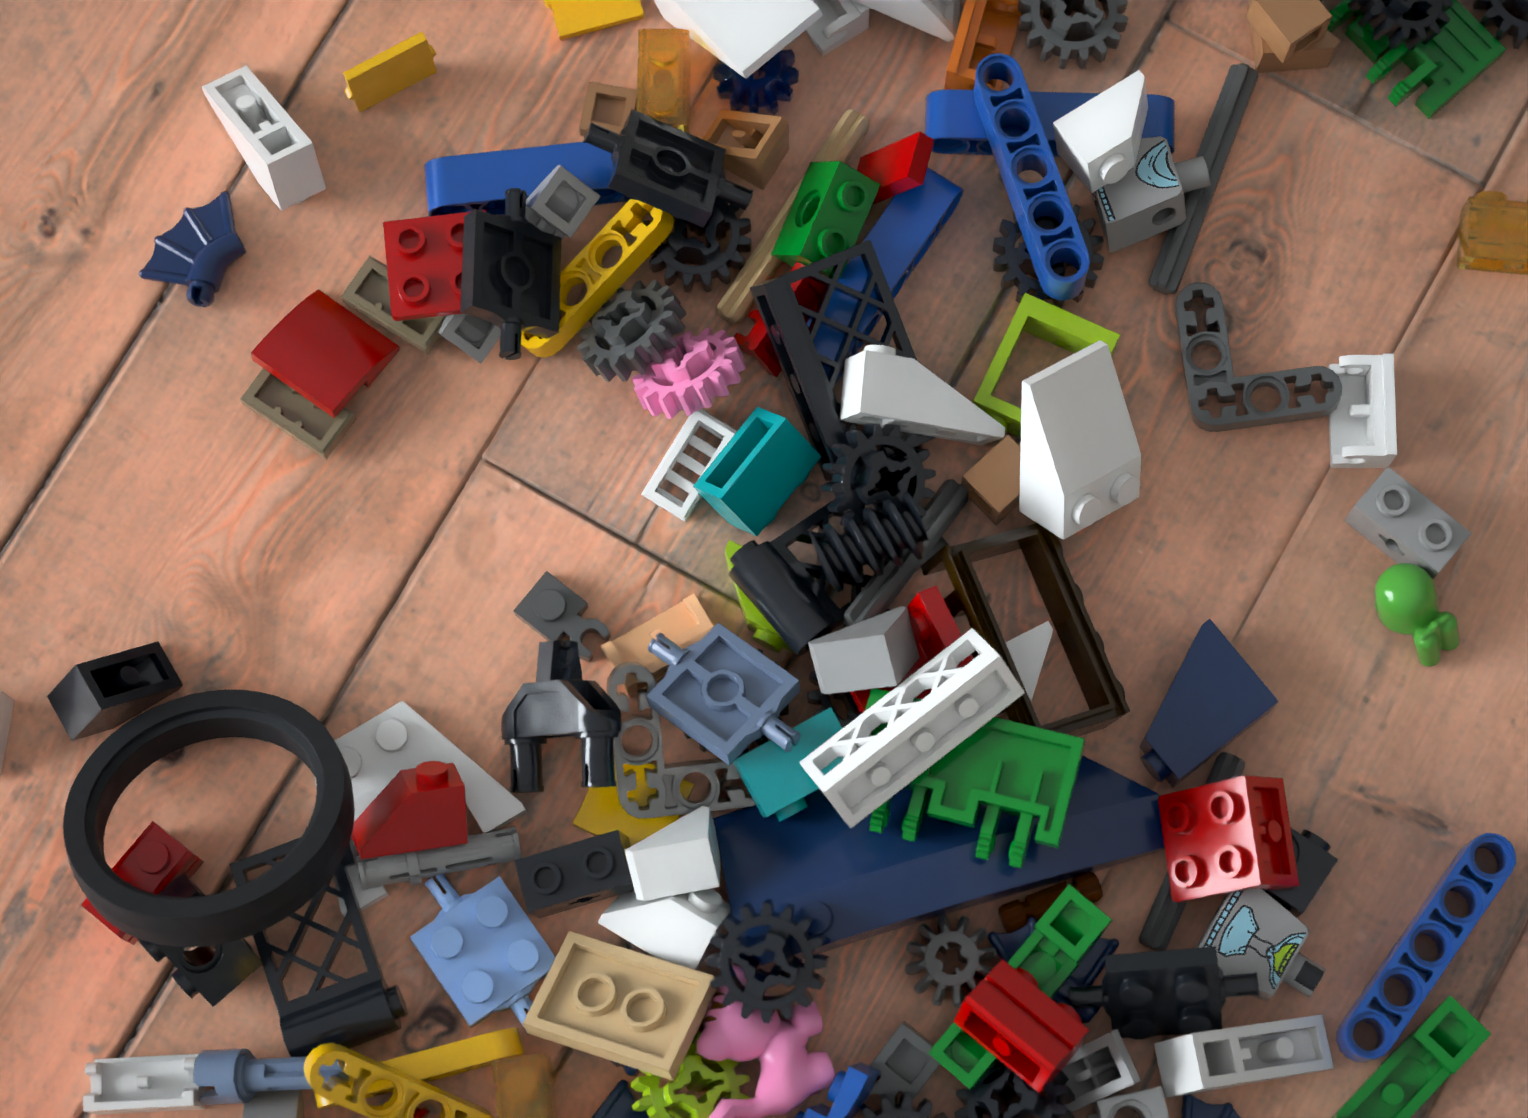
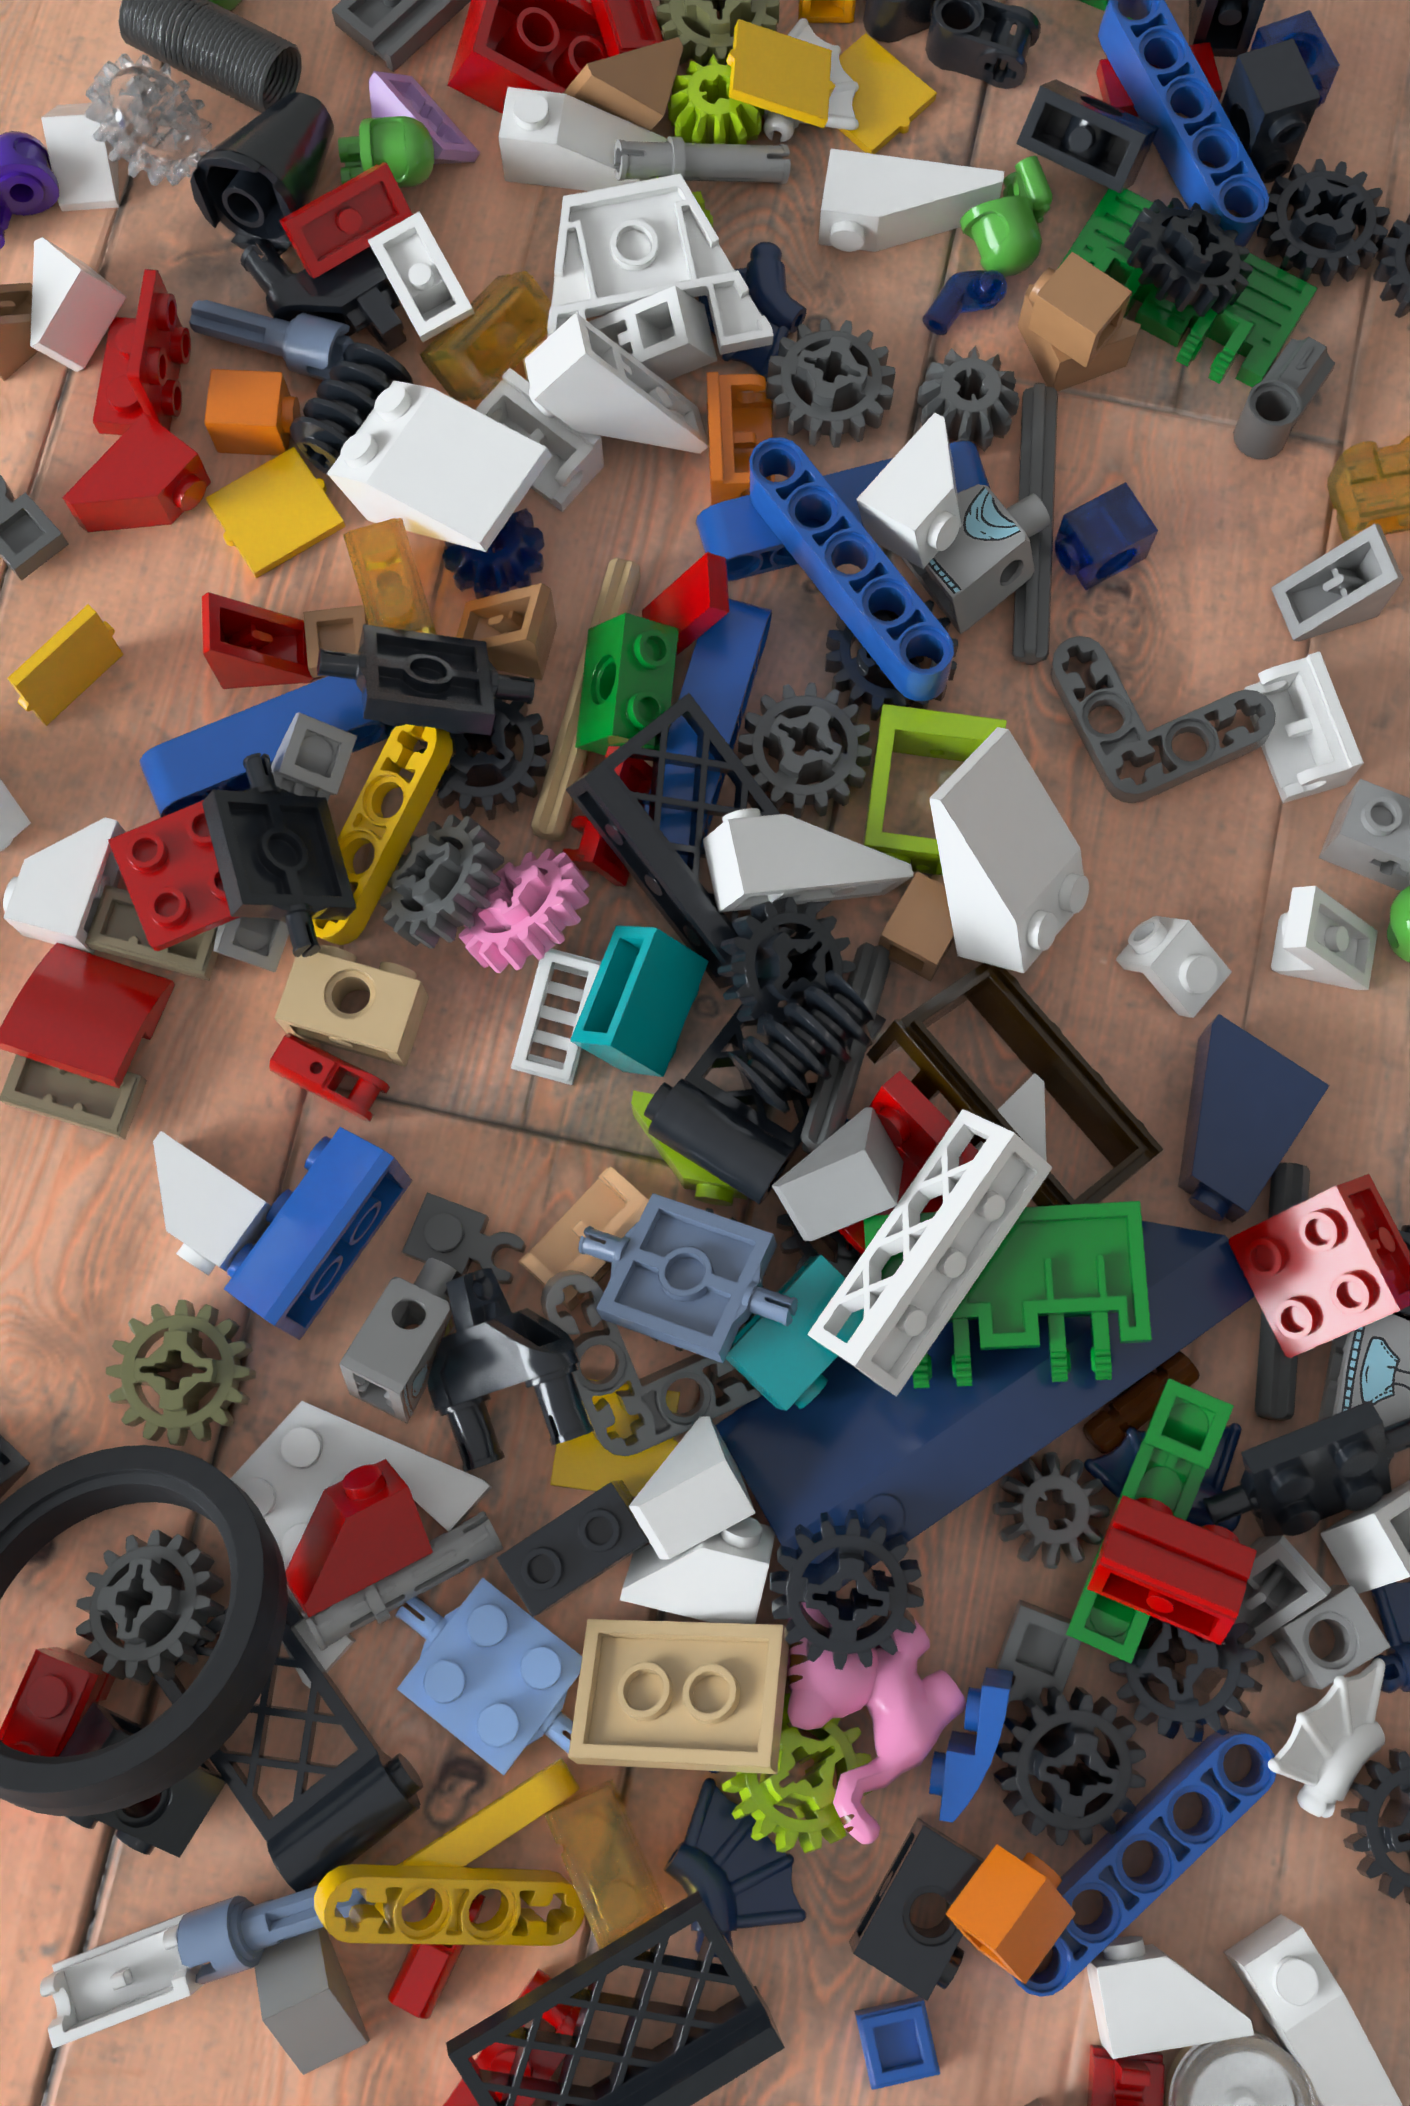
camera: 20 degrees left, 0 degrees up
none -> white slope [3,817,126,954]
none -> dark grey gear [76,1530,225,1685]
none -> olive gear [106,1300,256,1446]
none -> white slope [153,1131,271,1276]
none -> red slope [202,592,315,689]
none -> blue slope [224,1127,412,1340]
none -> red bar [269,1033,390,1122]
none -> tan brick [275,945,429,1067]
none -> light grey torso [339,1258,462,1423]
none -> dark grey gear [738,682,872,819]
none -> dark grey gear [917,345,1020,452]
none -> clear blue brick [1055,482,1158,590]
none -> white bracket [1116,916,1232,1018]
none -> dark grey piece [1233,337,1335,459]
none -> light grey slope [1271,524,1404,642]
none -> white slope [1271,886,1378,990]

